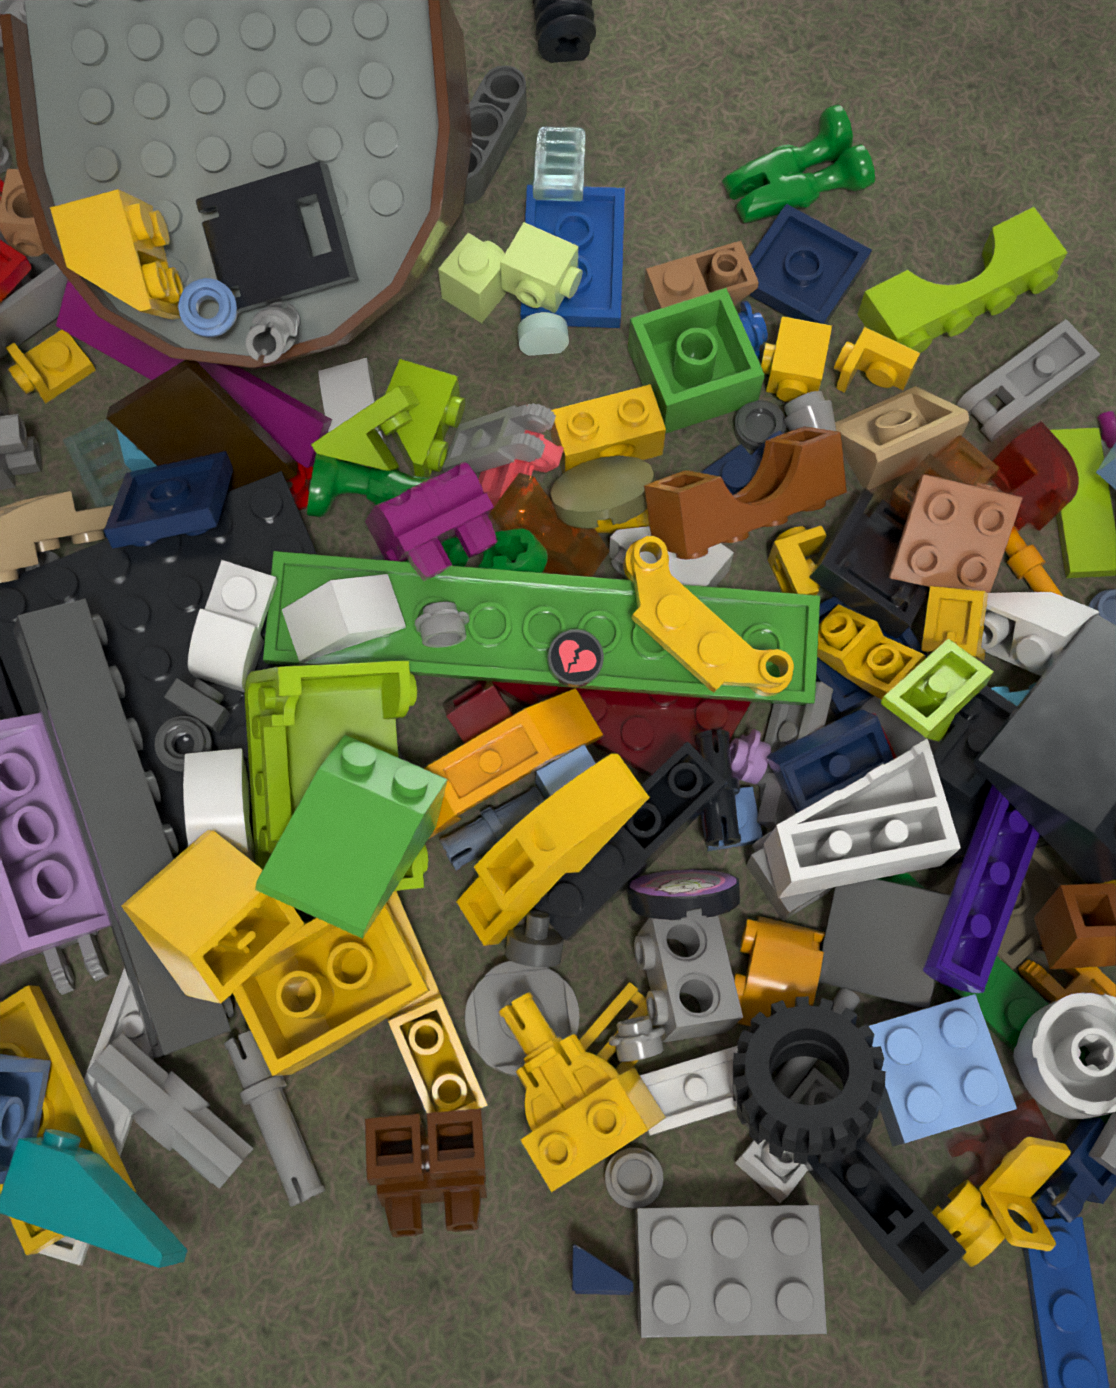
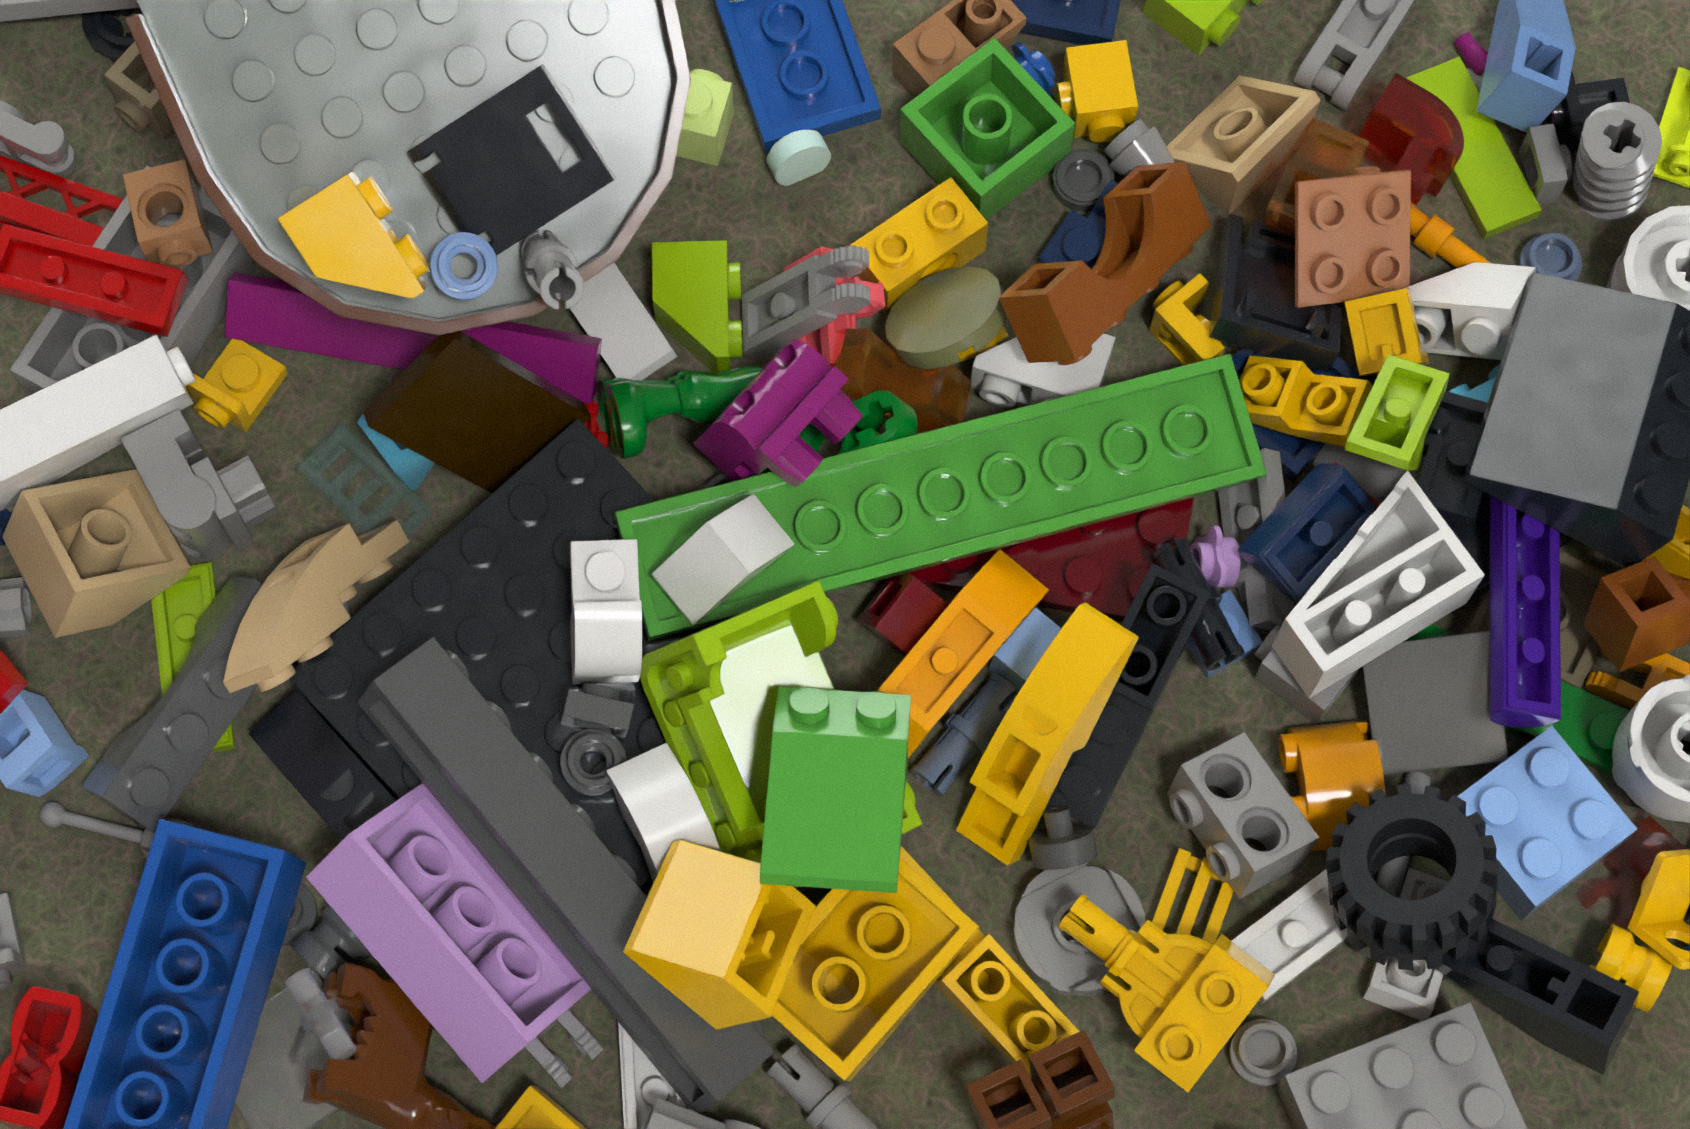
camera: 20 degrees left, 0 degrees up
dark blue plate [104,451,233,549] -> none
lime slope [311,386,420,471] -> none
light grey plate [415,602,470,648] -> none
yellowish green brick [500,222,583,313] -> none
tile [547,629,604,687] -> none
light grey plate [608,1016,665,1062] -> none
yellow plate [623,536,794,696] -> none
tile [627,869,740,920] -> none
yellow bracket [834,327,920,393] -> none

